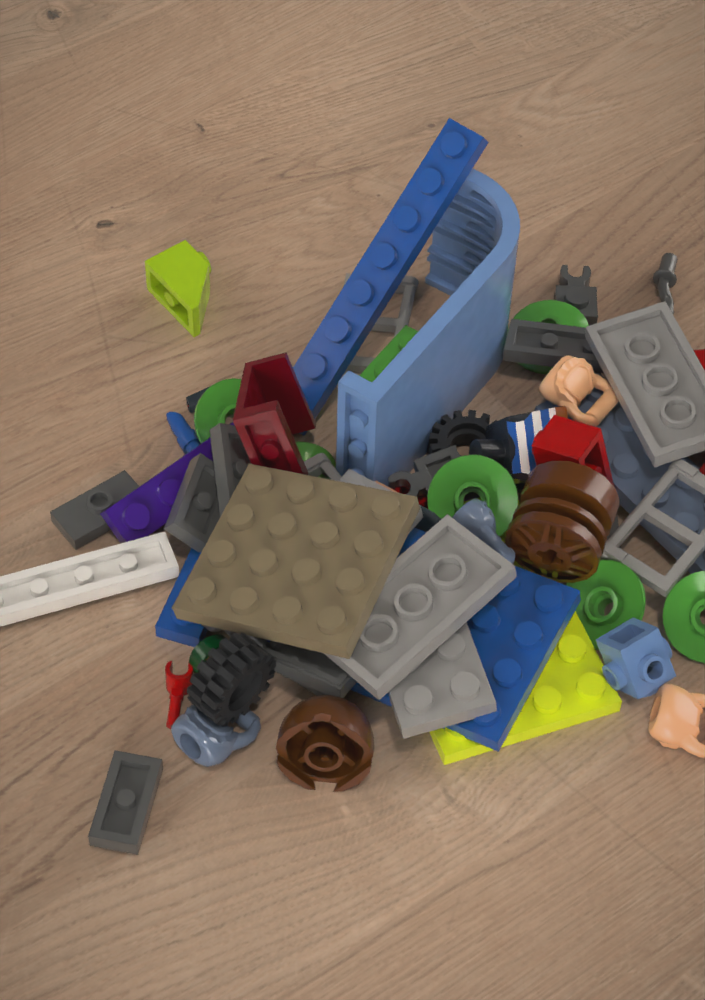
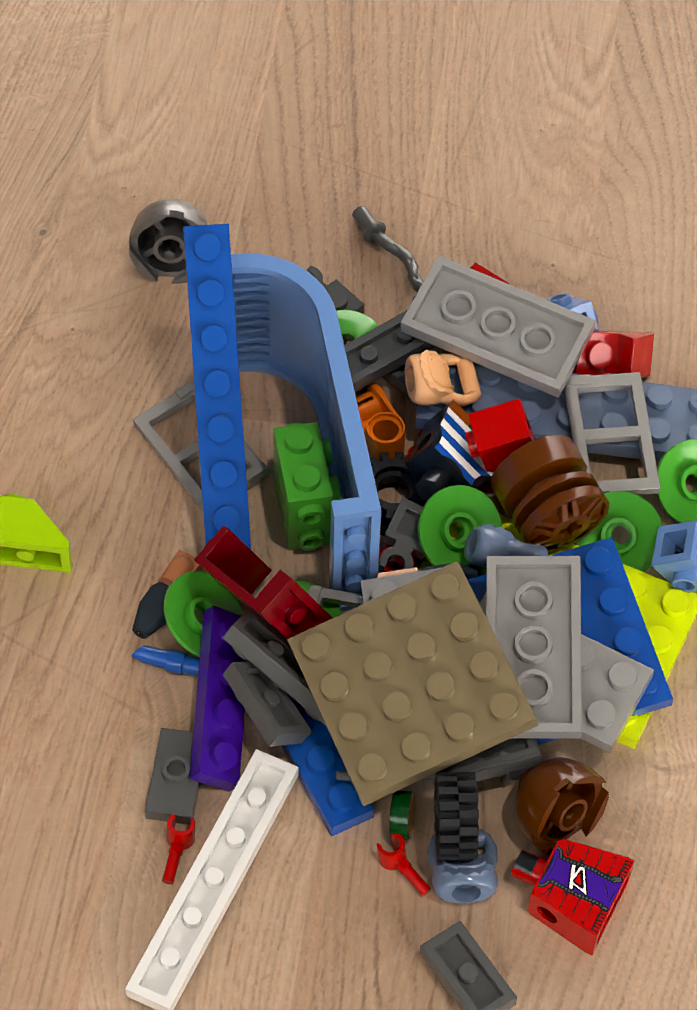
camera: 45 degrees left, 5 degrees up
none -> flat silver cylinder [129,199,210,284]
none -> red hand [162,814,195,885]
none -> orange piece [356,384,405,462]
none -> red torso [511,839,635,955]

